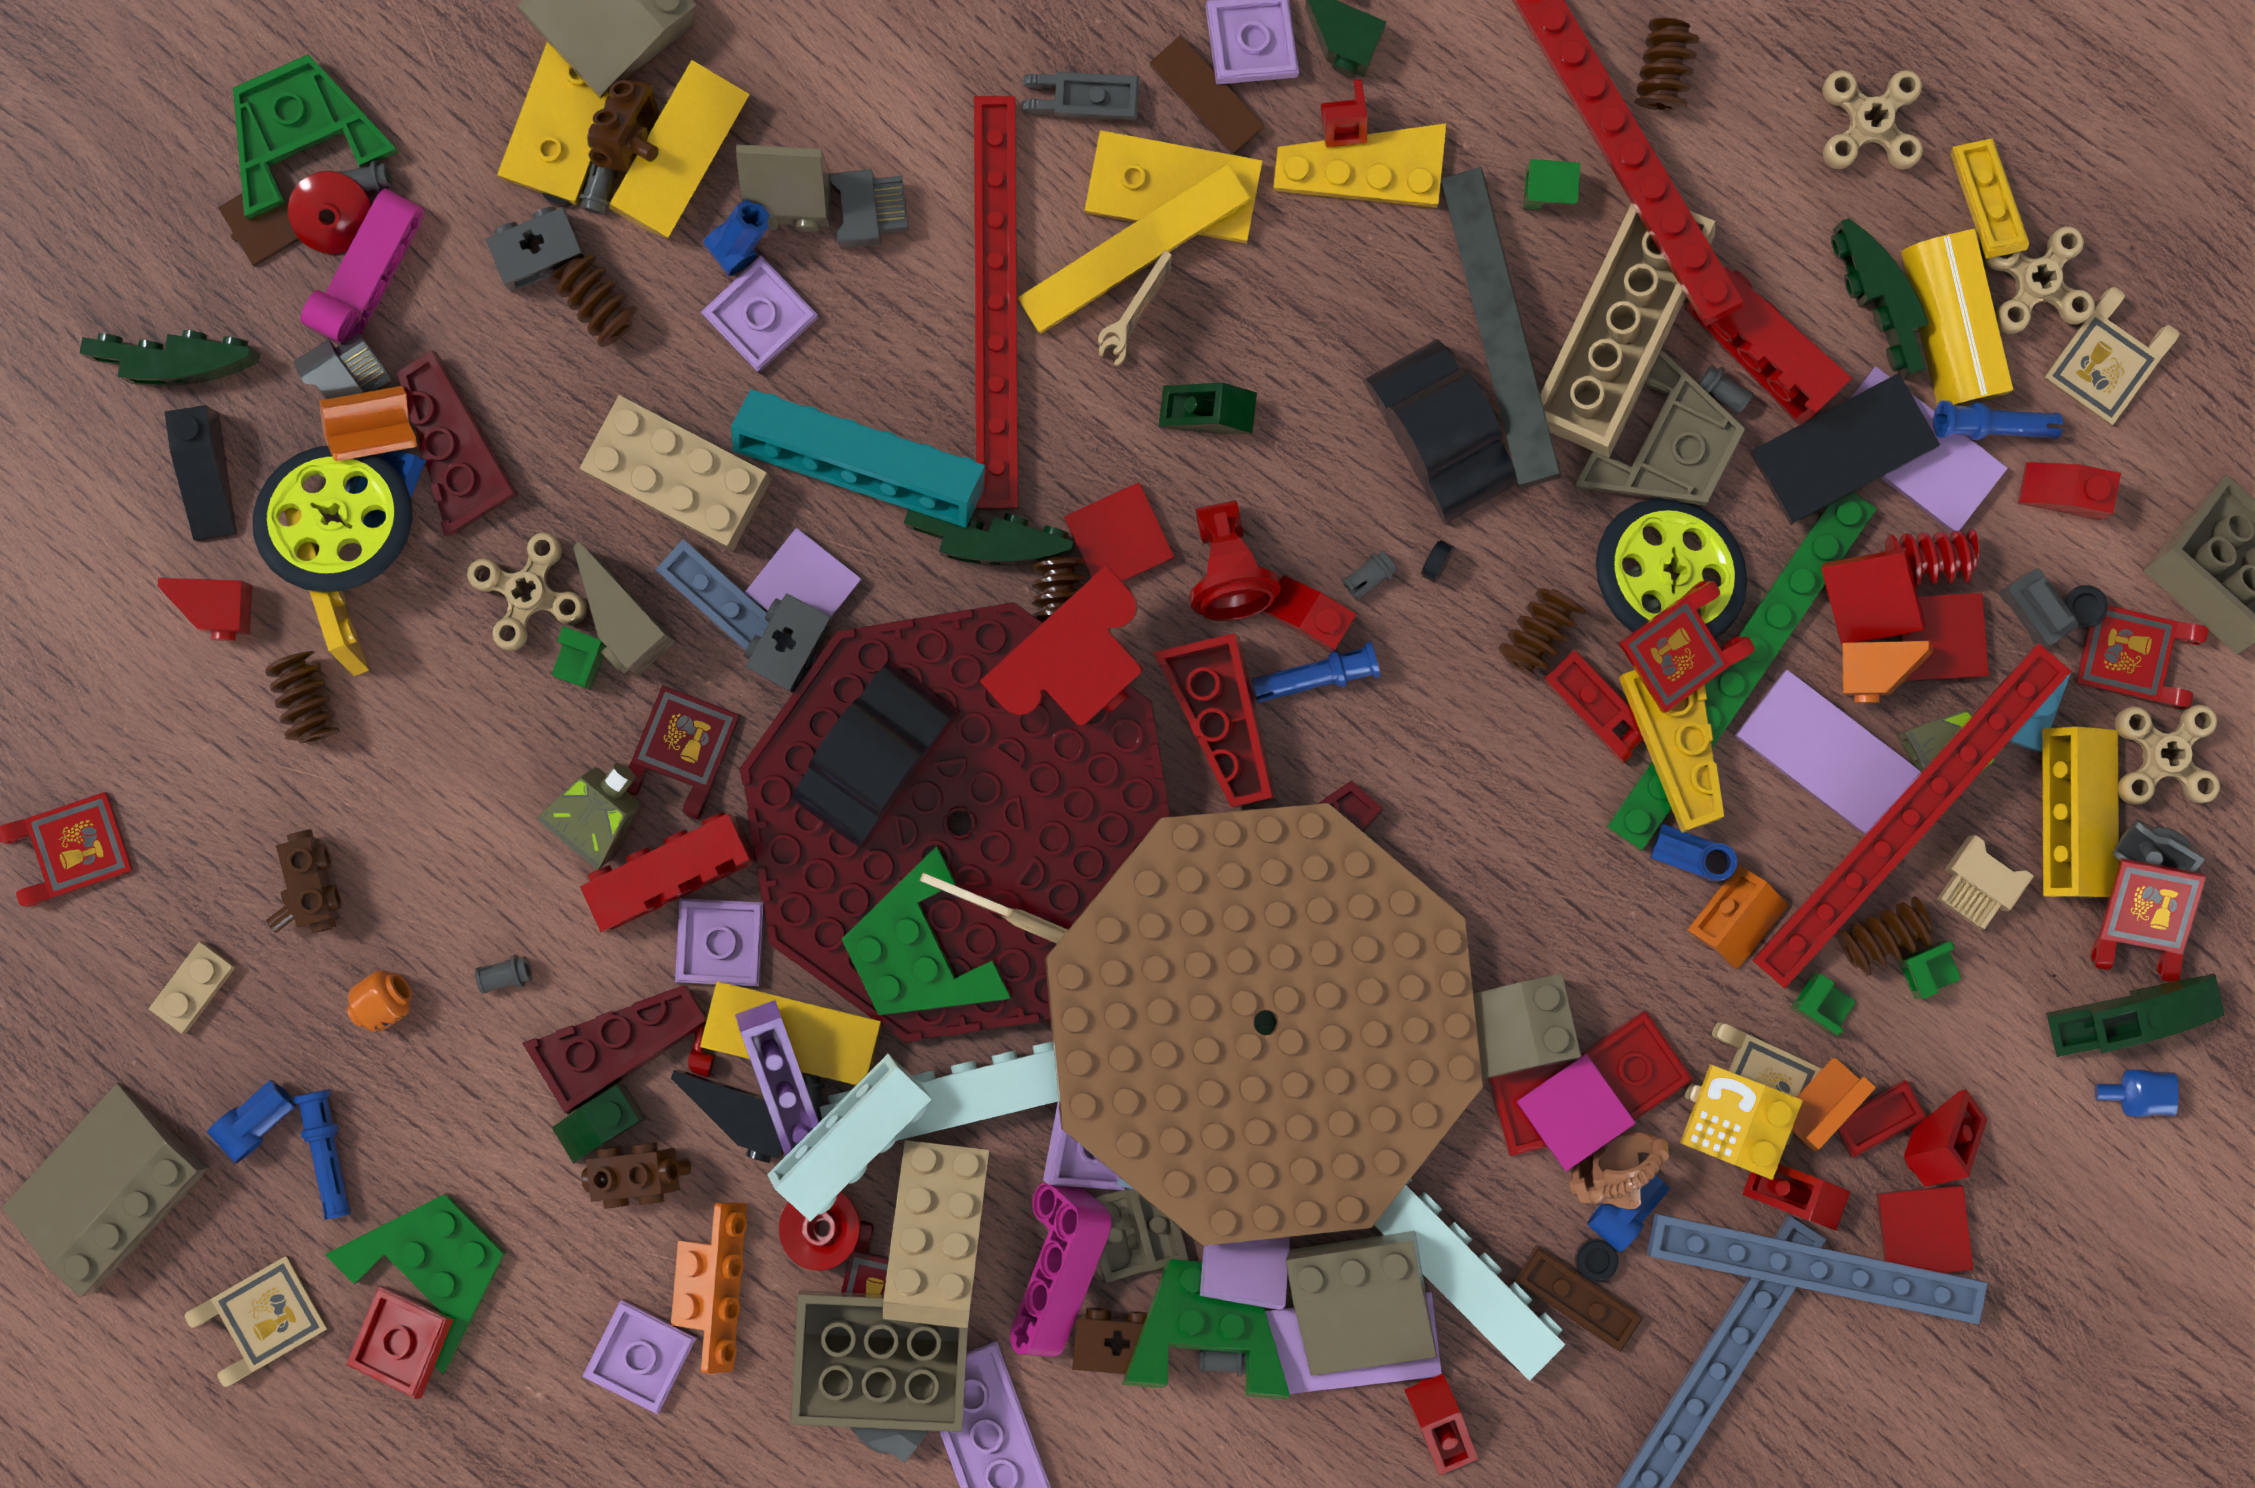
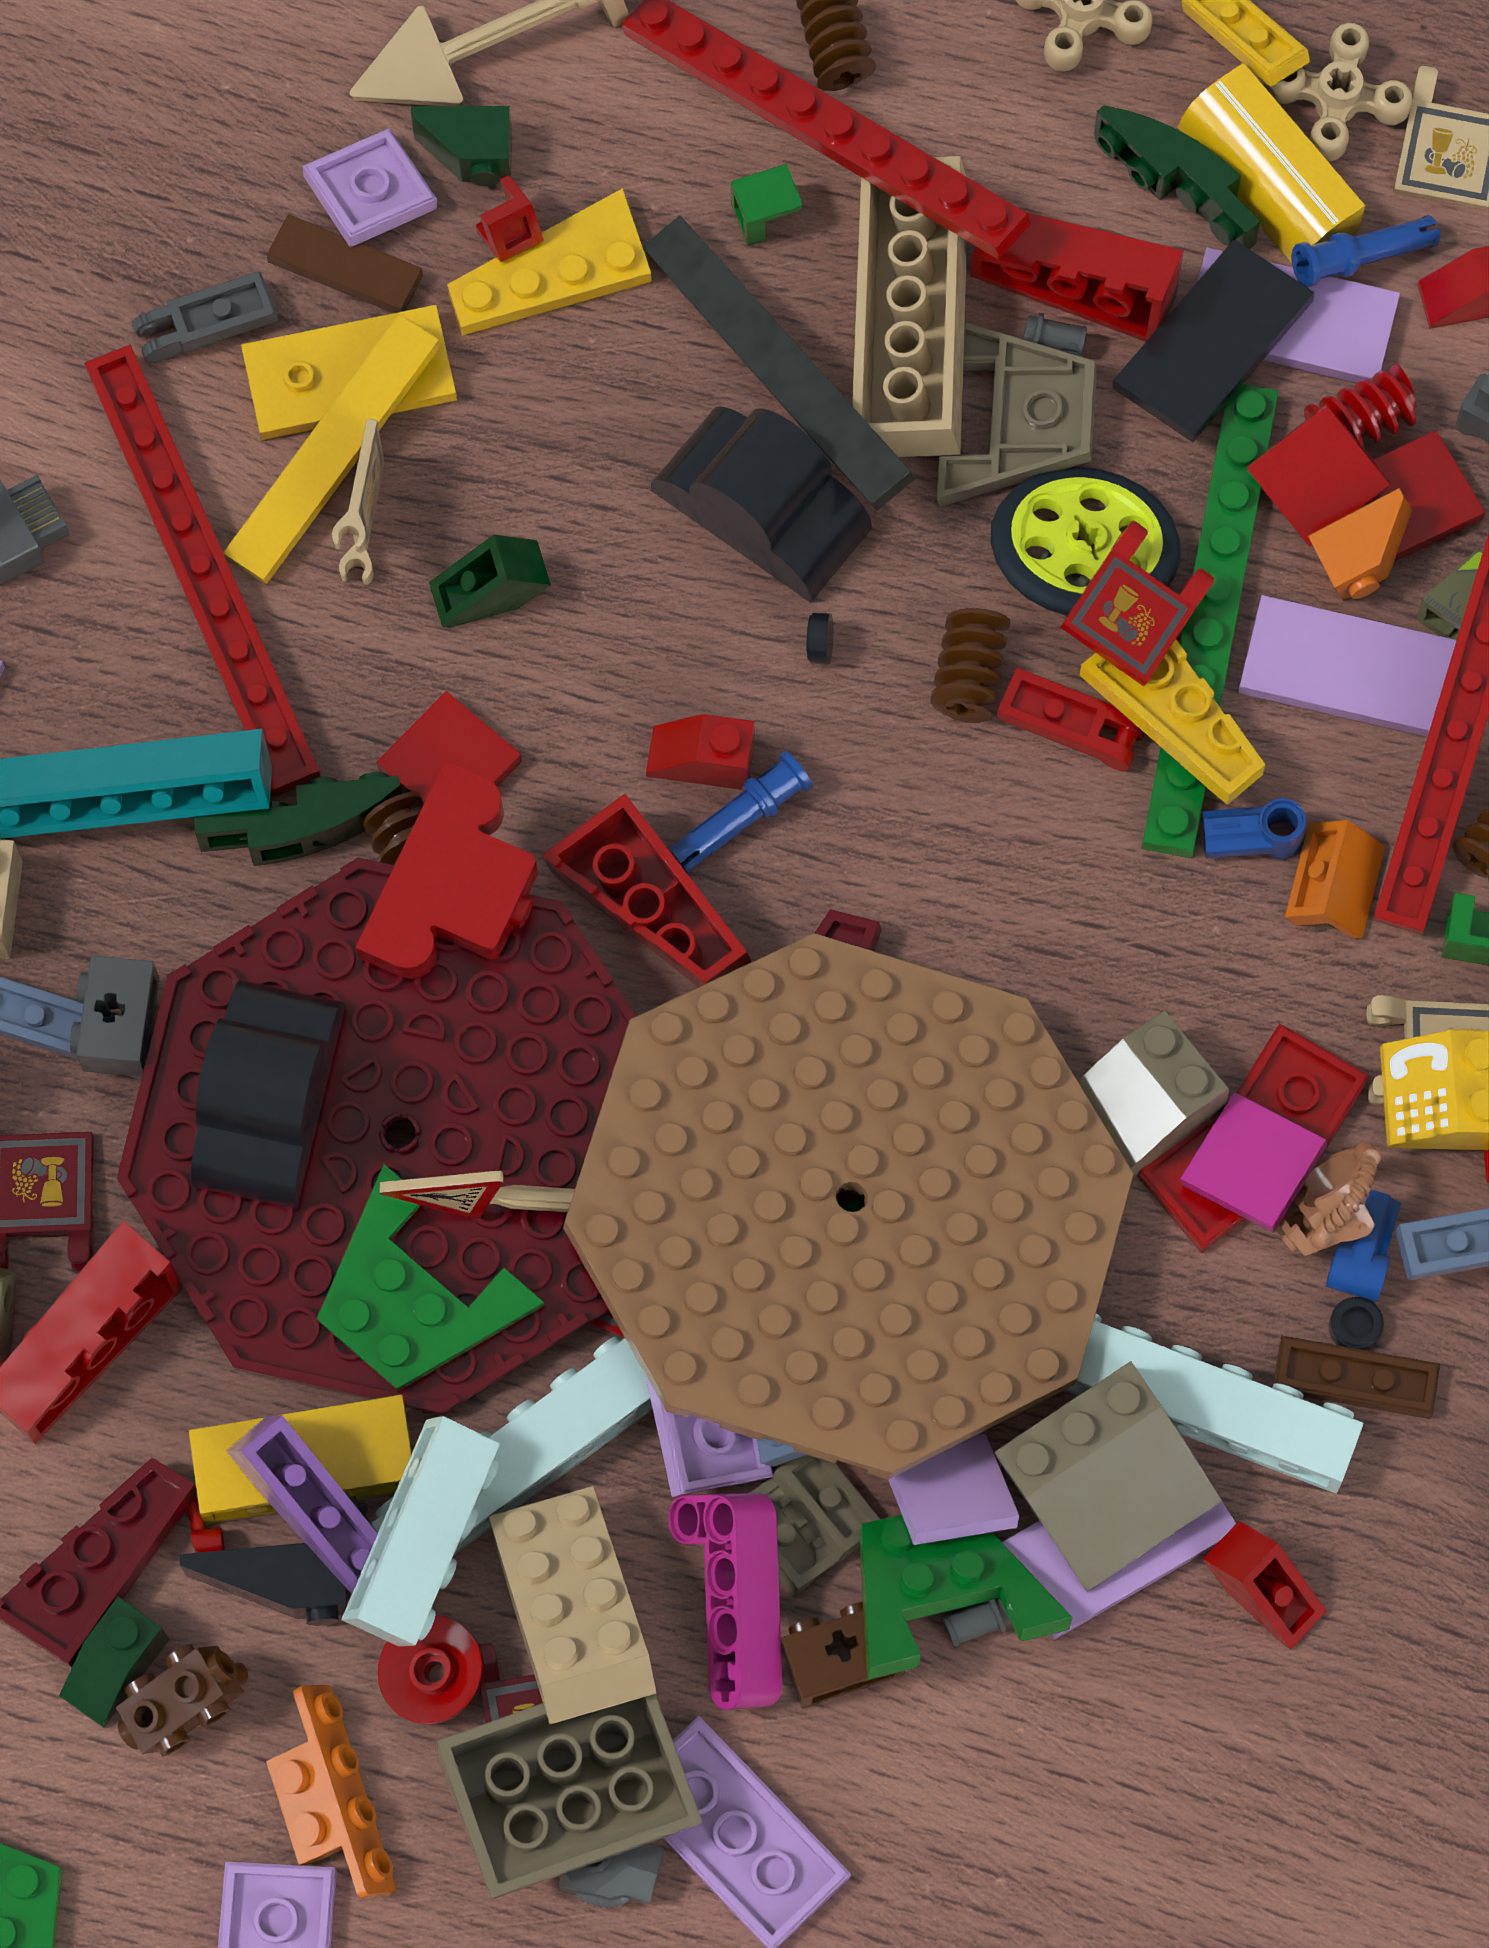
camera: 25 degrees left, 15 degrees down
lavender tile [675,898,765,986] -> none
lavender tile [744,528,863,618] -> none
red piece [1189,500,1281,621] -> none
dark grey pin [1342,551,1397,601] -> none

